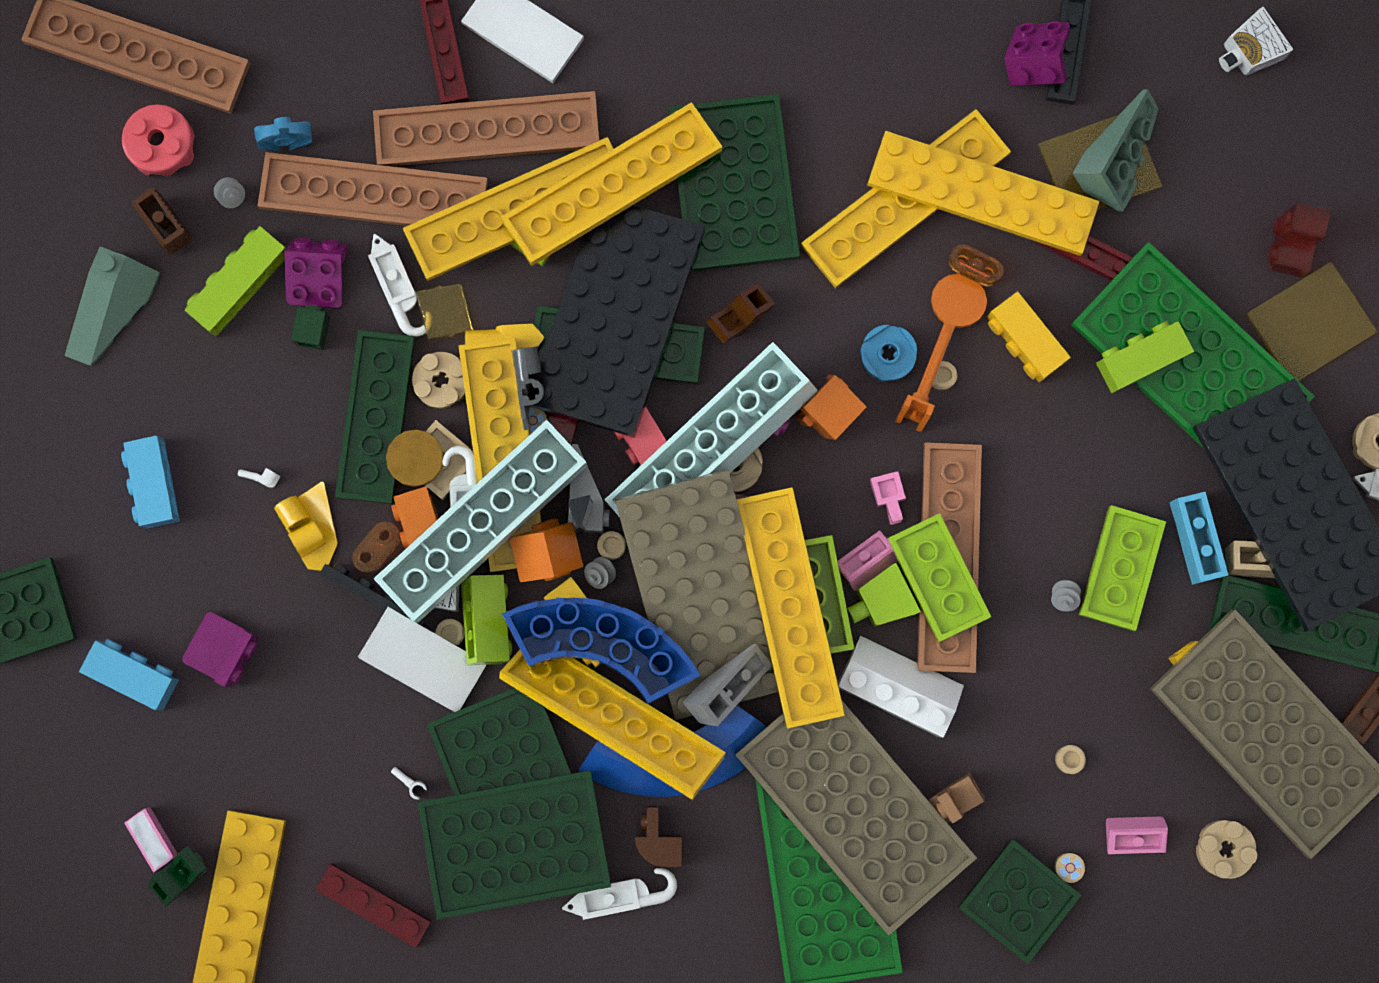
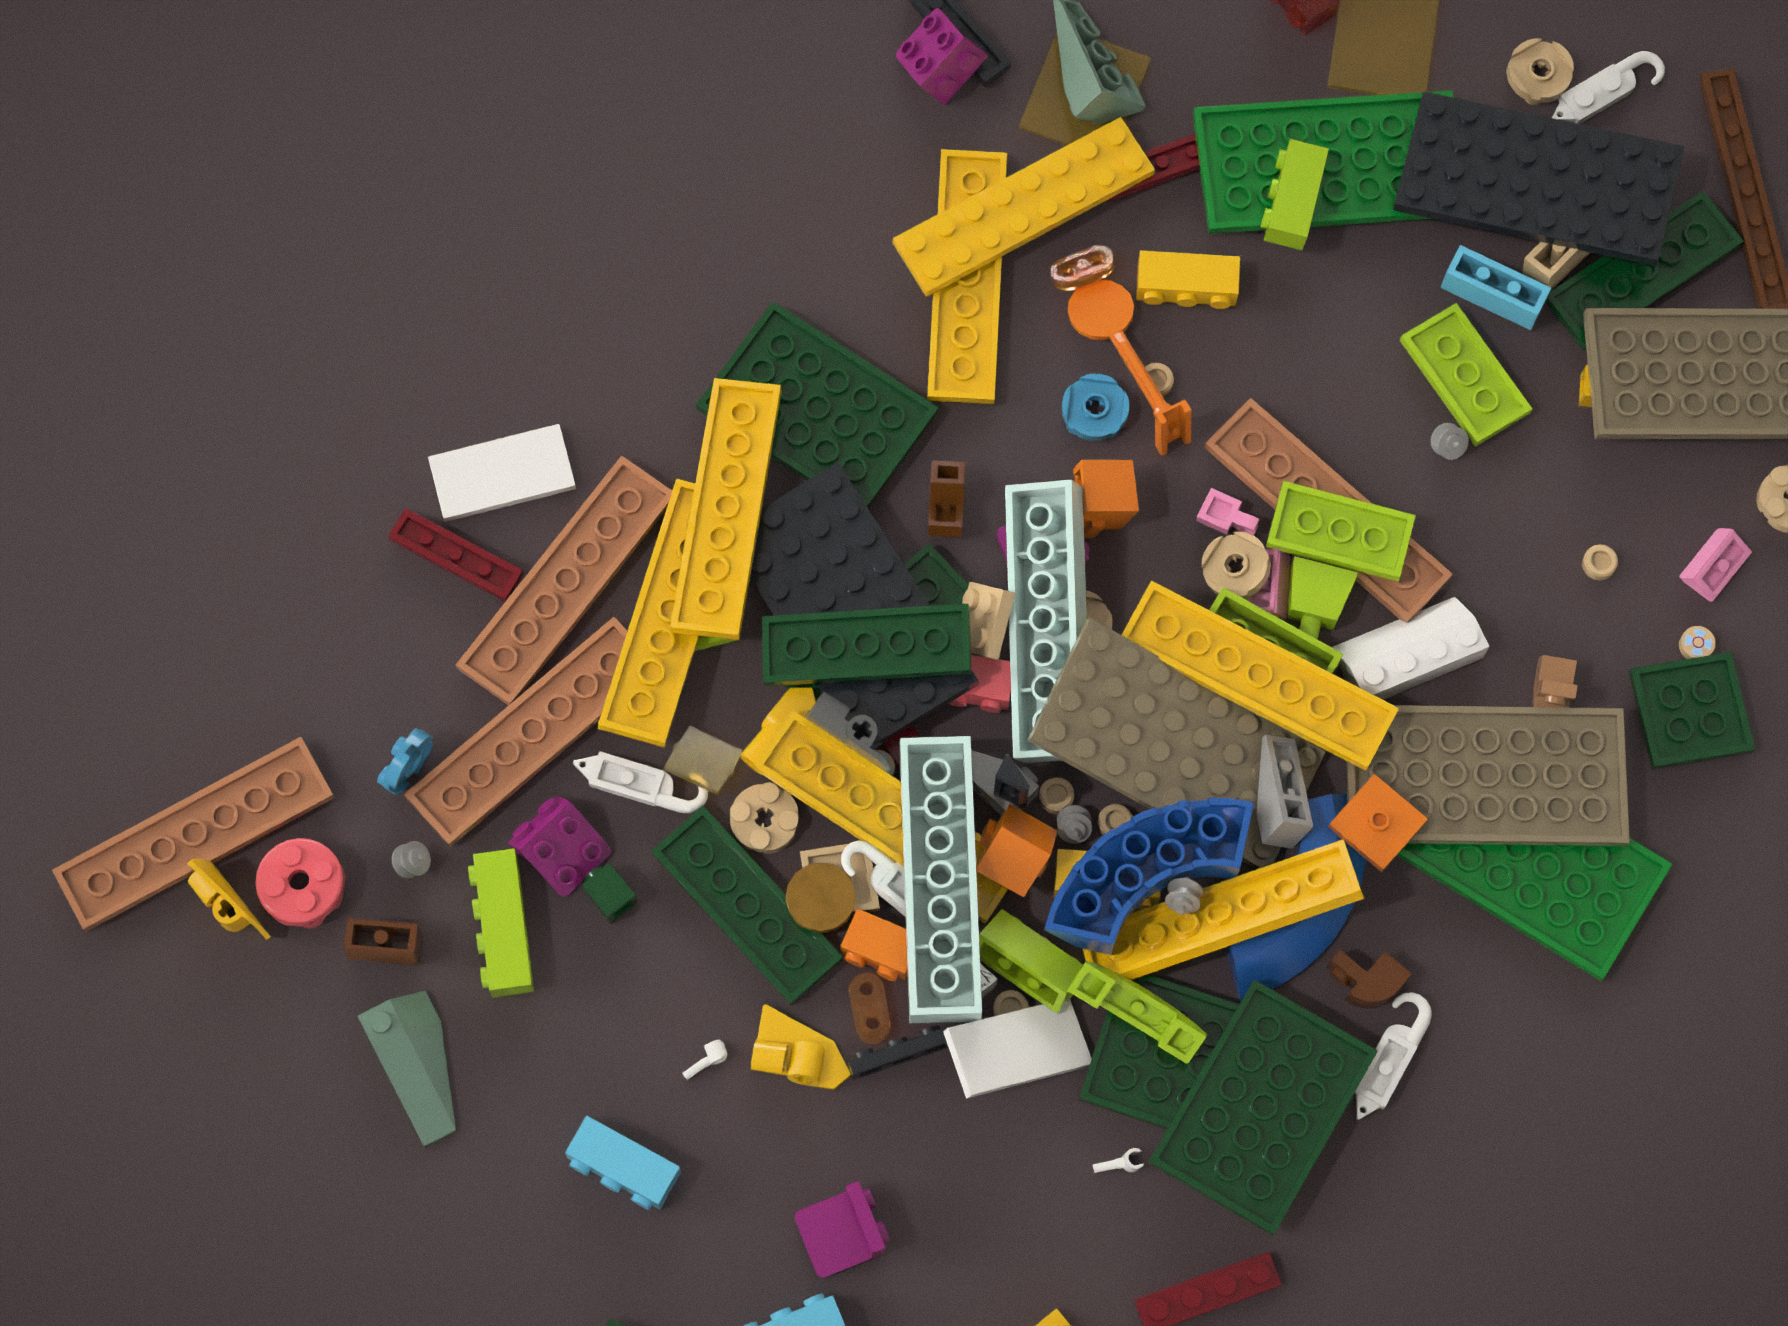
camera: 50 degrees left, 10 degrees down
none -> yellow panel [188,859,271,940]
none -> dark green plate [762,603,972,686]
none -> tan plate [962,582,1015,660]
none -> lime slope [1067,960,1207,1064]
none -> tan tile [1098,804,1132,835]
none -> light grey wheel [1165,877,1203,915]
none -> tan plate [1202,531,1272,600]
none -> orange plate [1328,774,1428,872]

